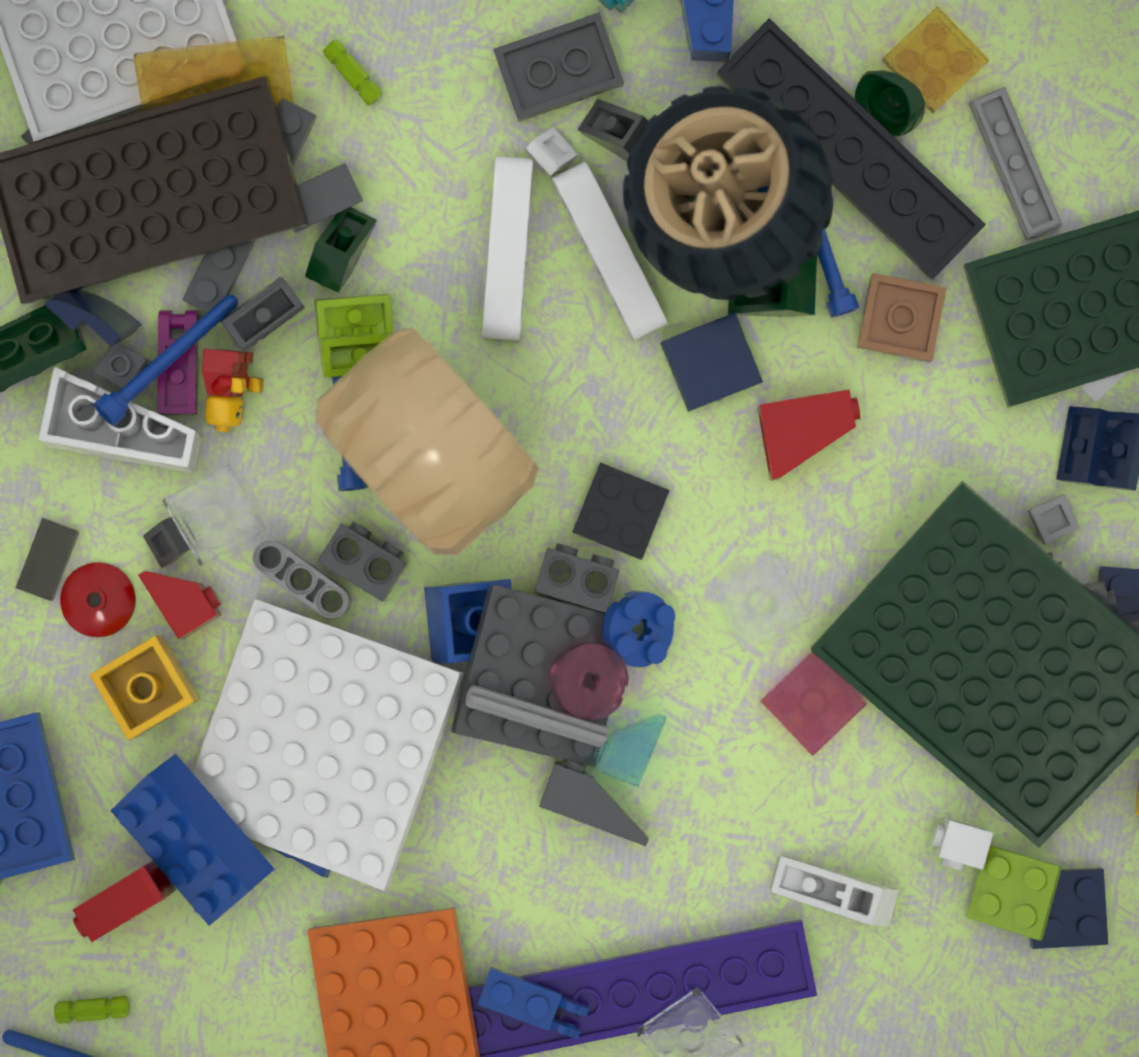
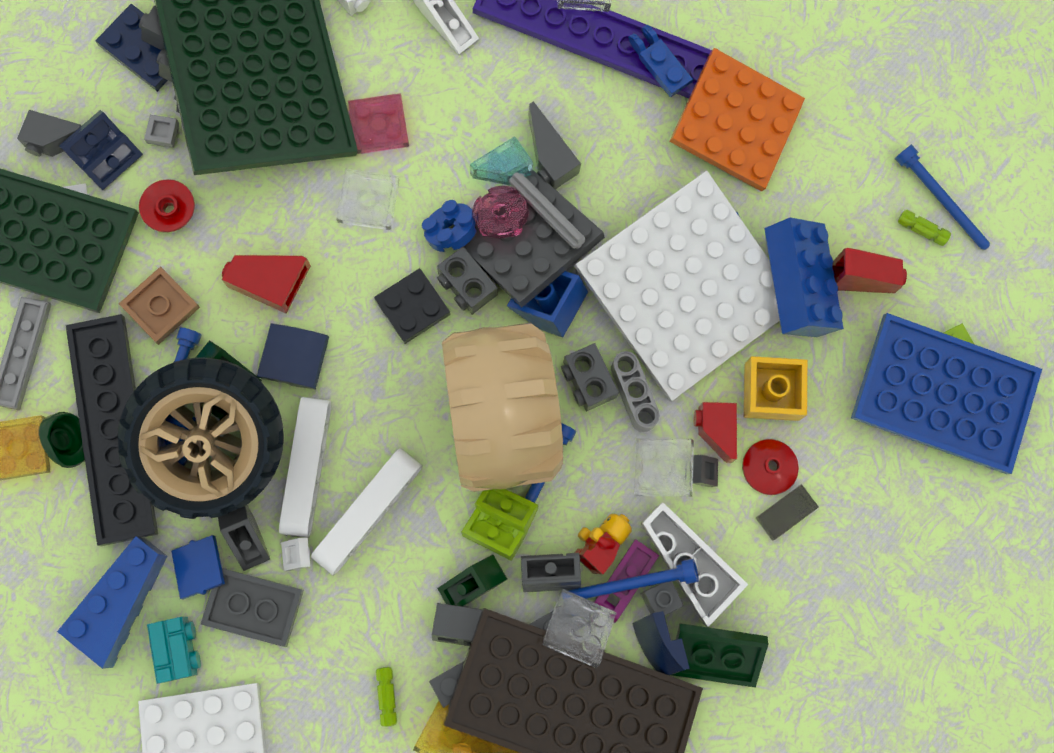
camera: 155 degrees left, 10 degrees down
none -> red dish [139,179,195,232]
none -> blue piece [171,535,225,599]
none -> clear plate [542,589,616,668]

